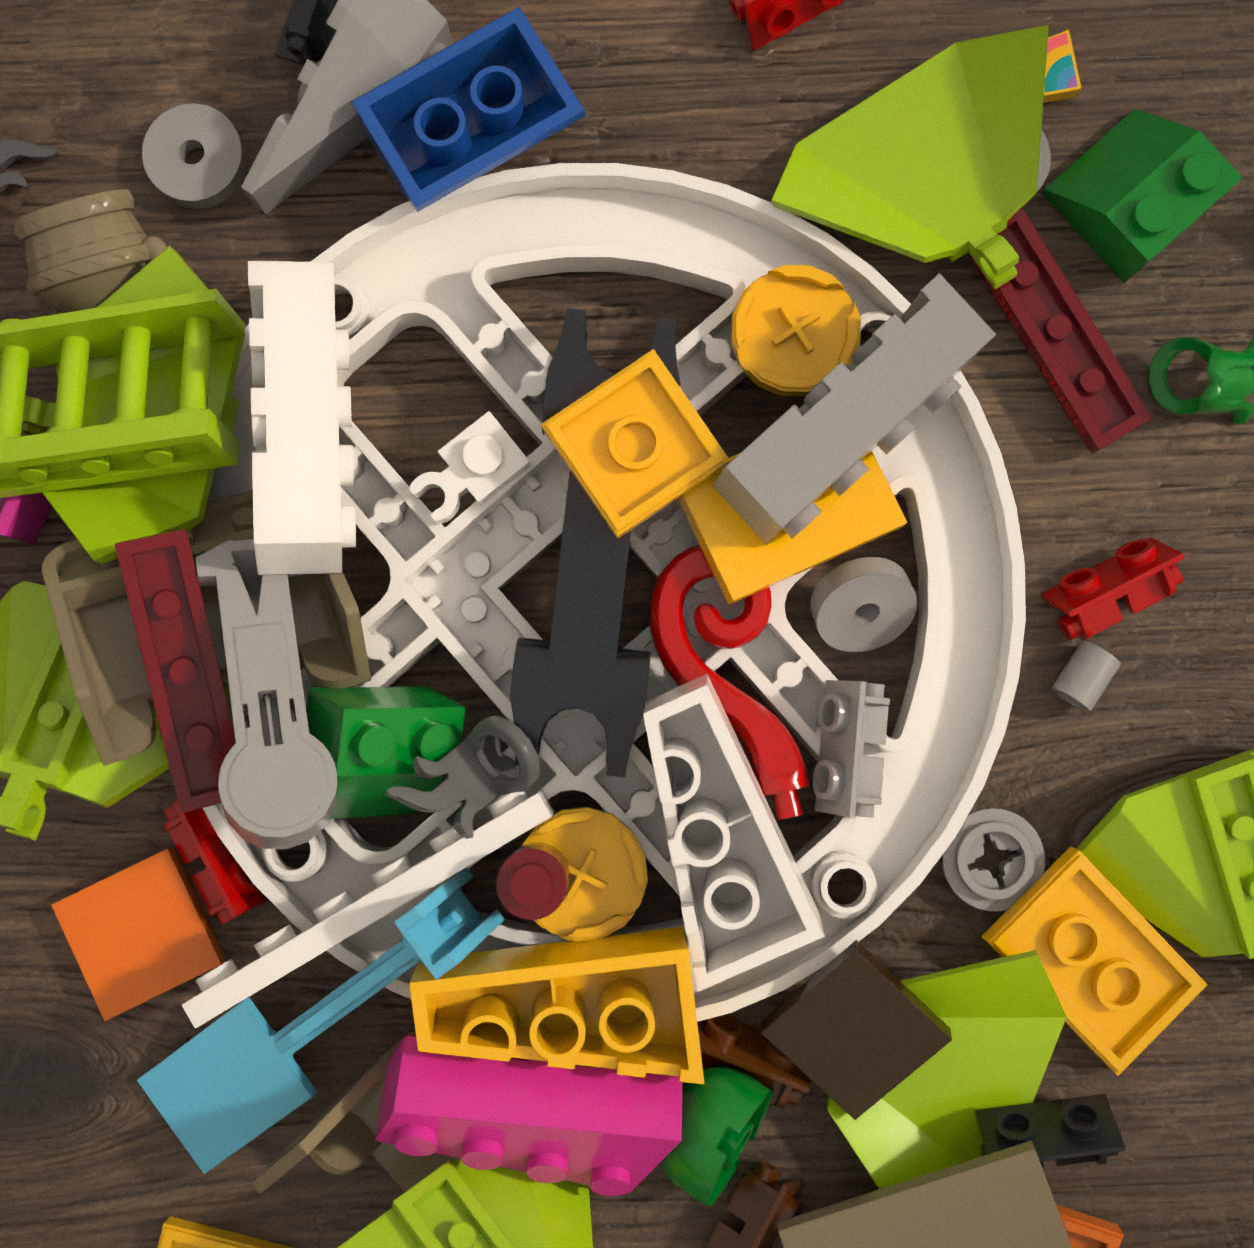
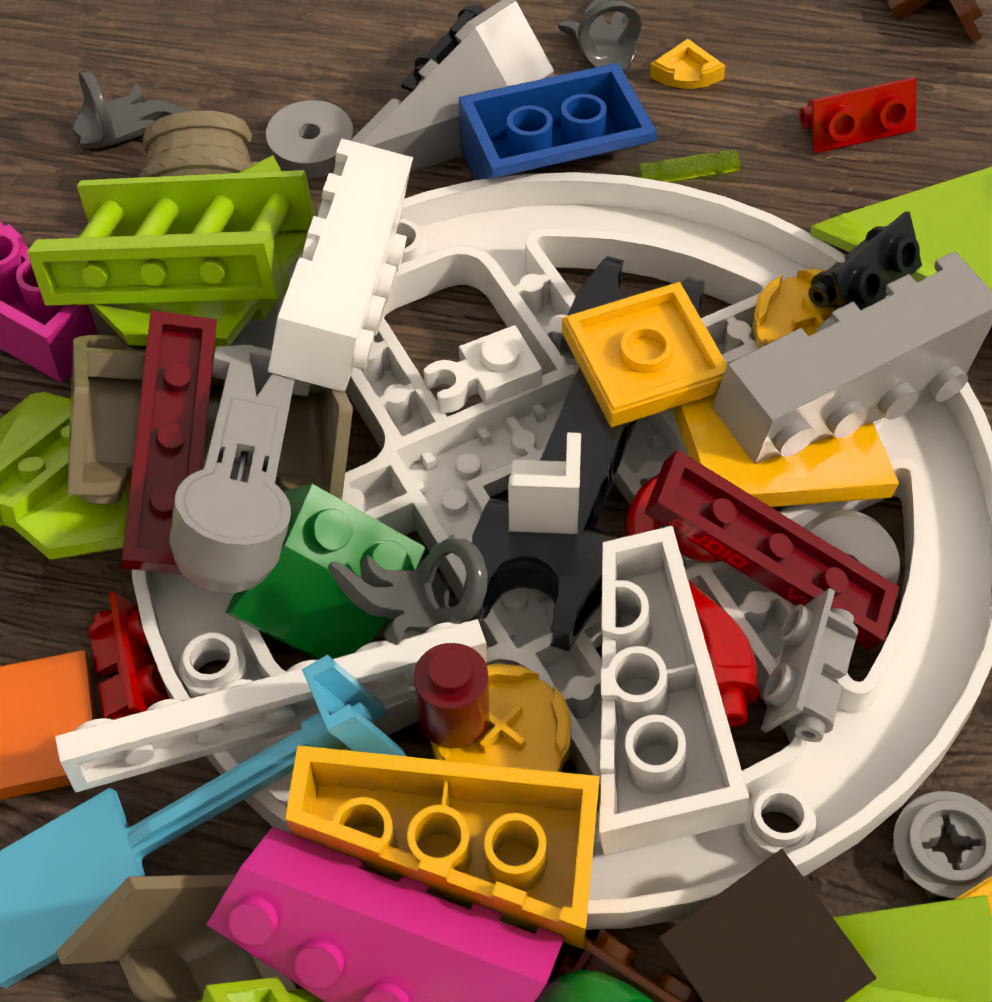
camera: 15 degrees right, 30 degrees down
none -> white panel [508,432,581,534]
none -> clear neon green wheel [637,149,740,182]
none -> dark red plate [644,449,899,650]
none -> black hinge [808,211,922,310]

